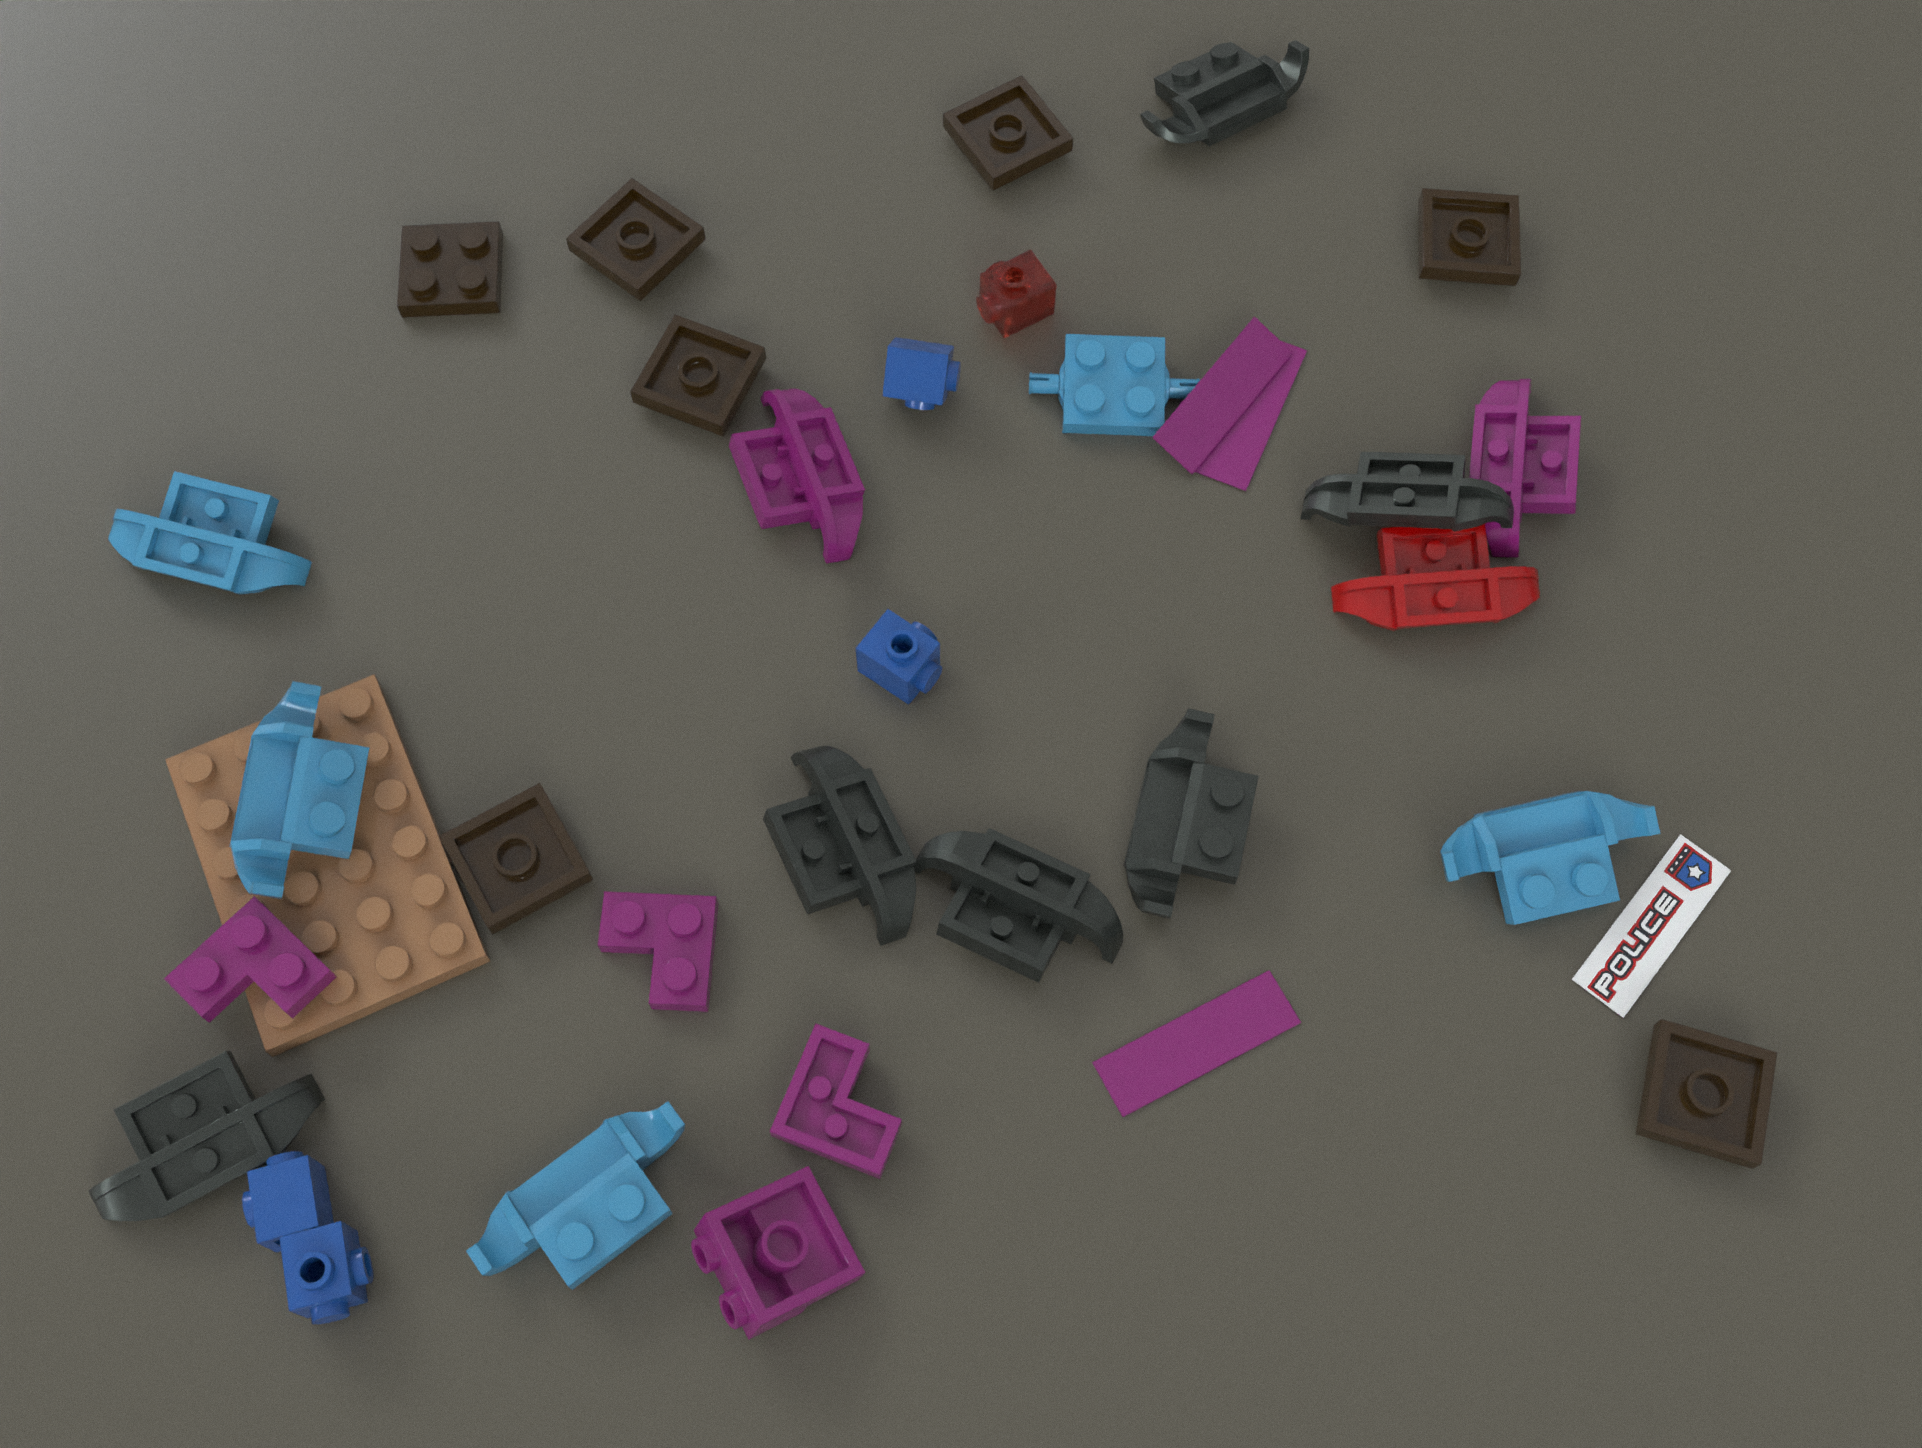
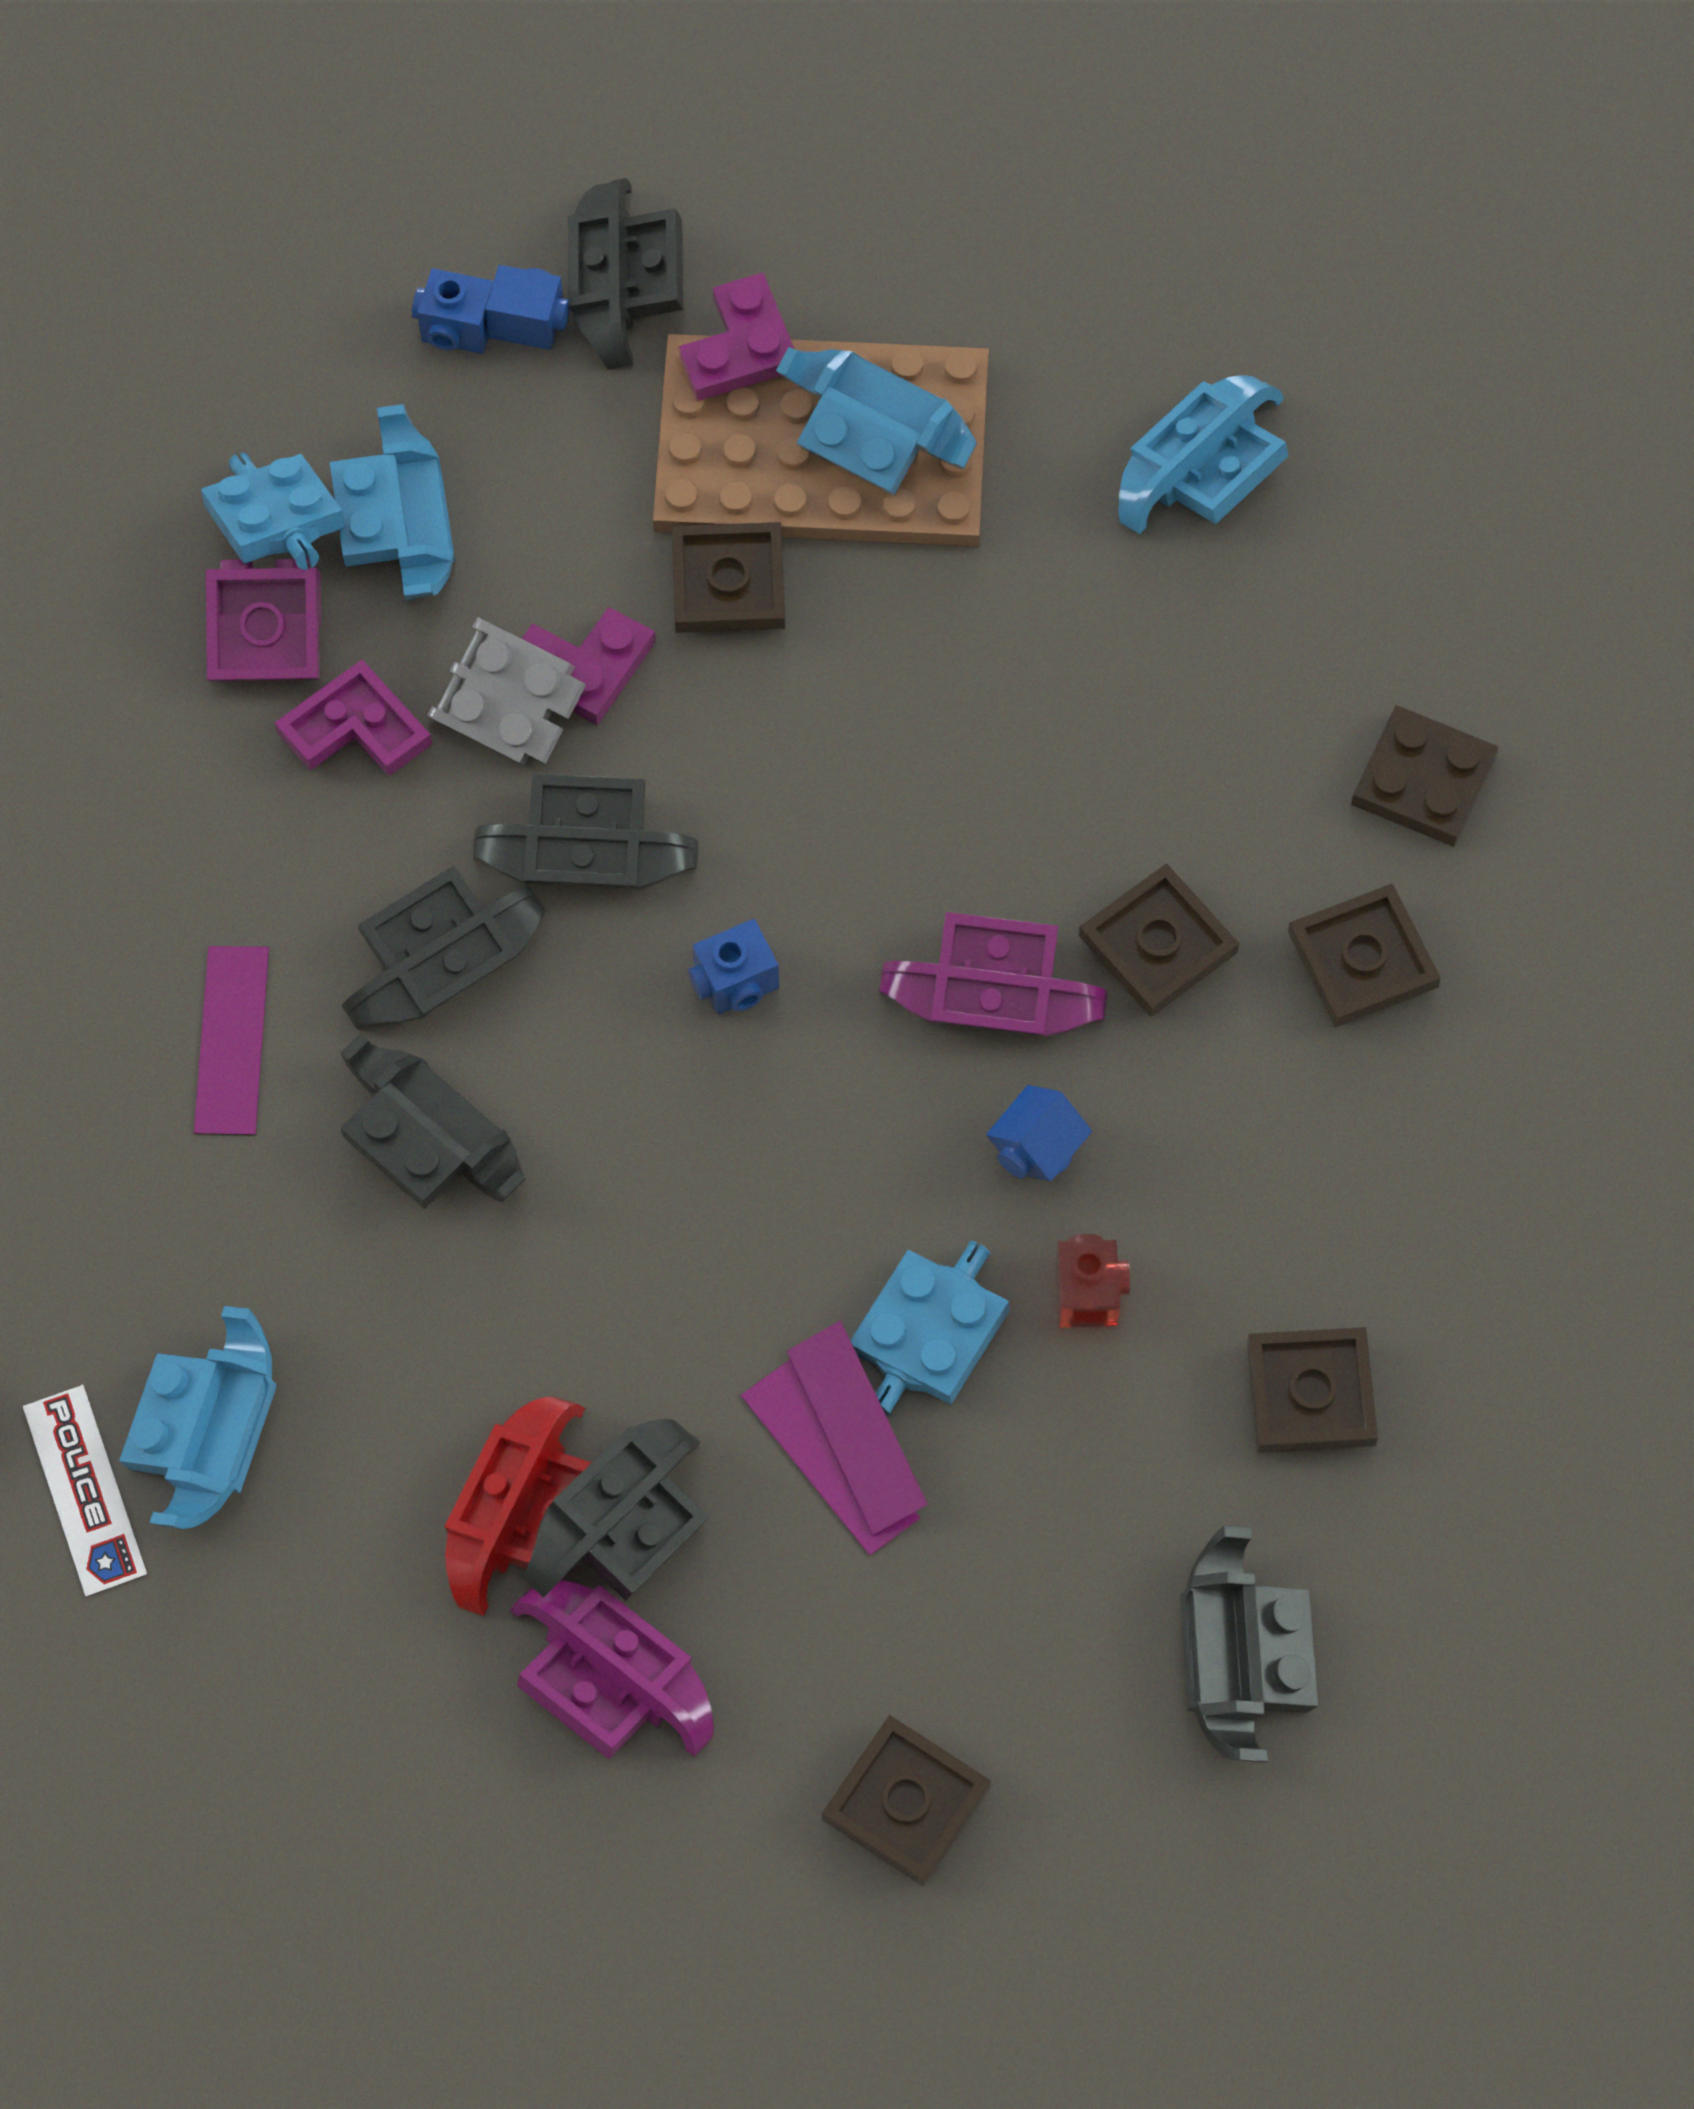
camera: 120 degrees right, 0 degrees up
none -> dark azure plate [201,452,345,570]
none -> light grey plate [427,617,586,766]

